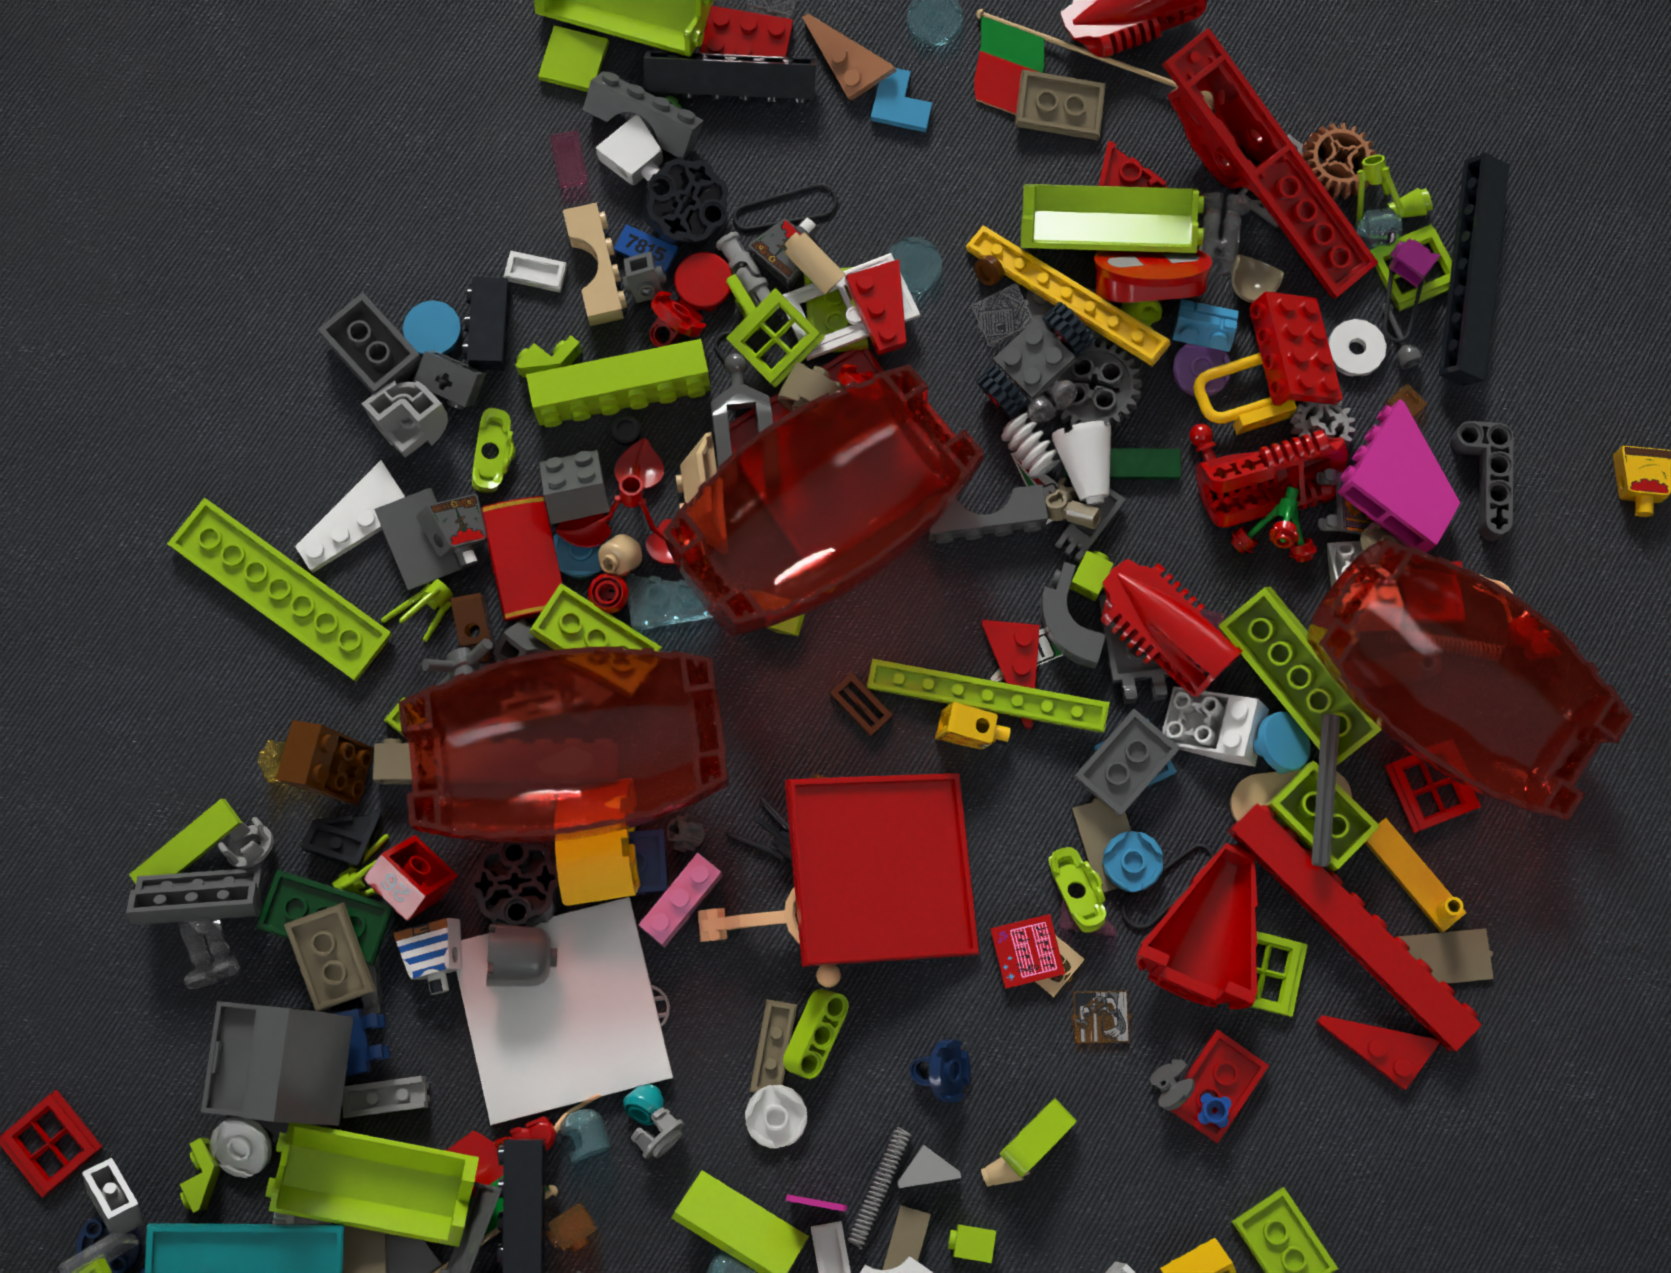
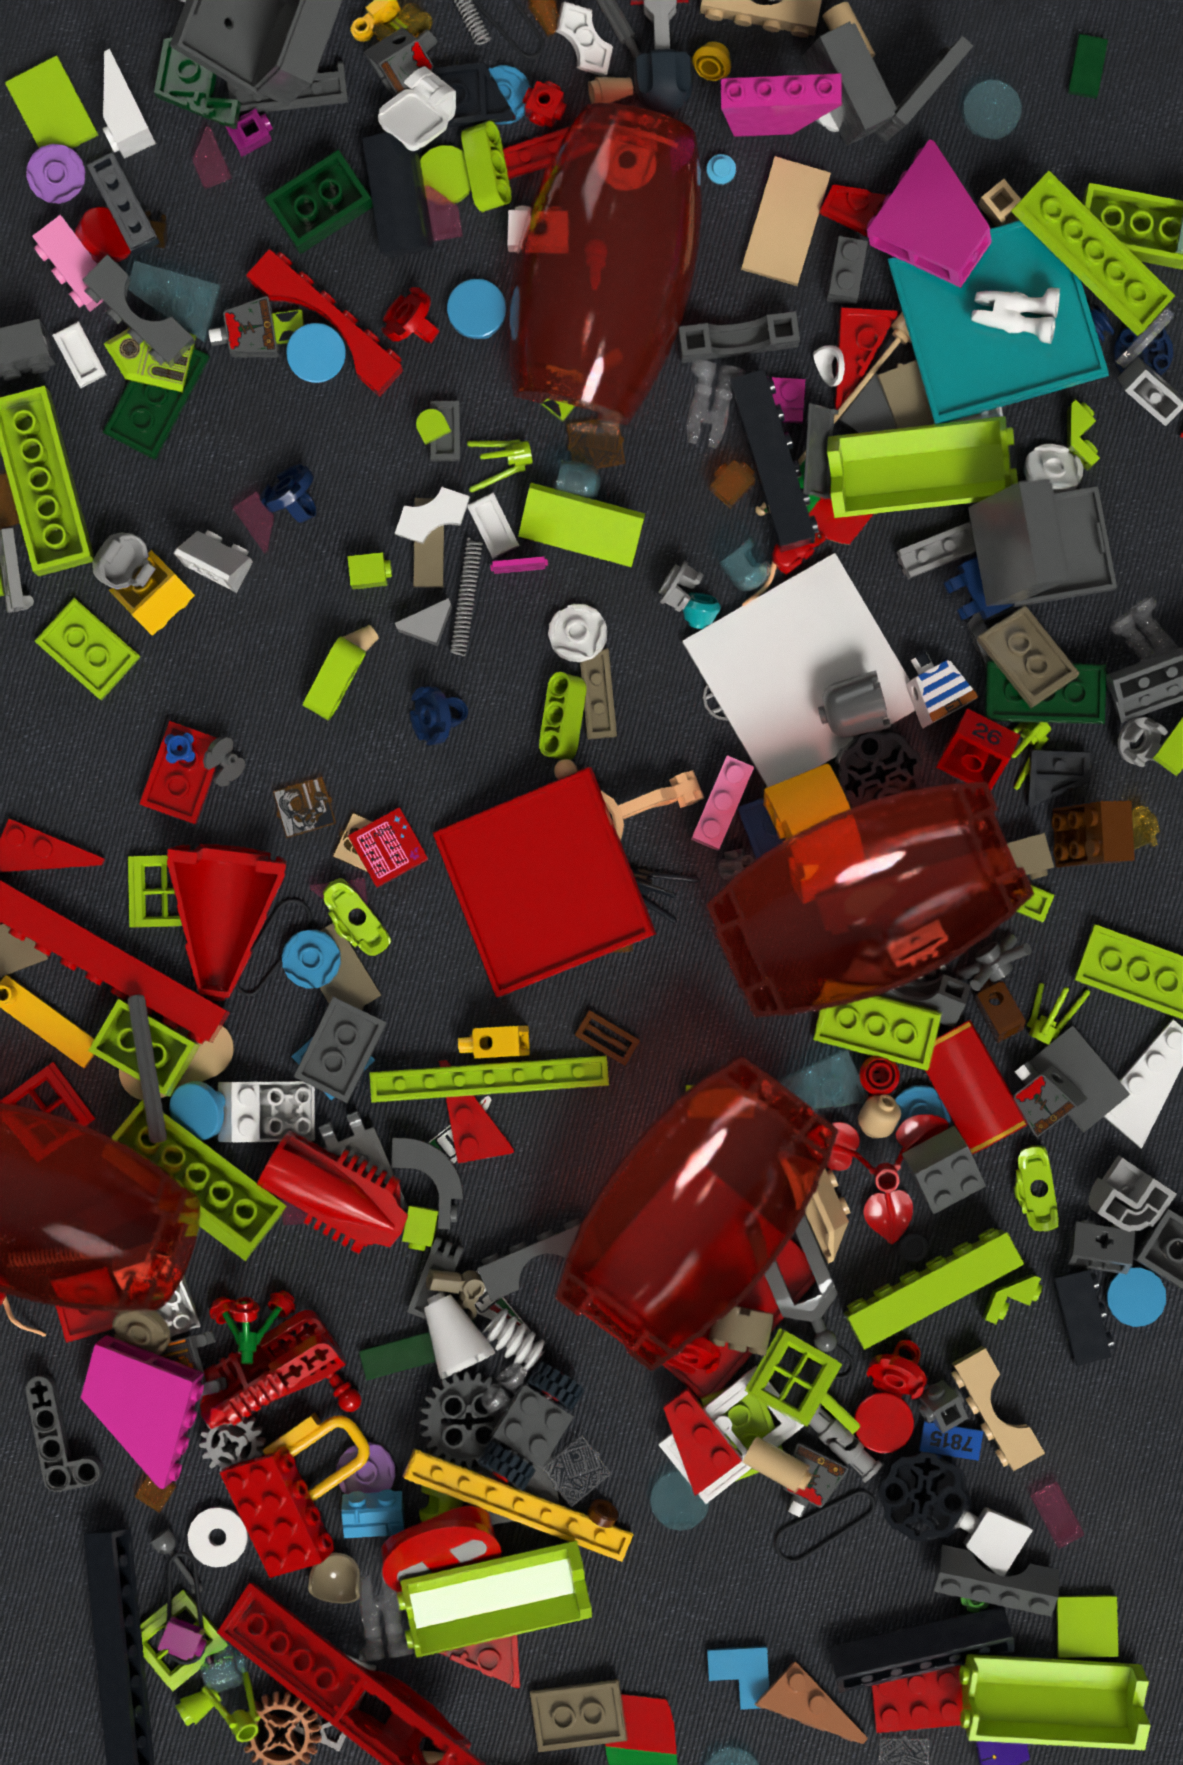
camera: 165 degrees right, 10 degrees up
white tile [504,251,567,293] -> none

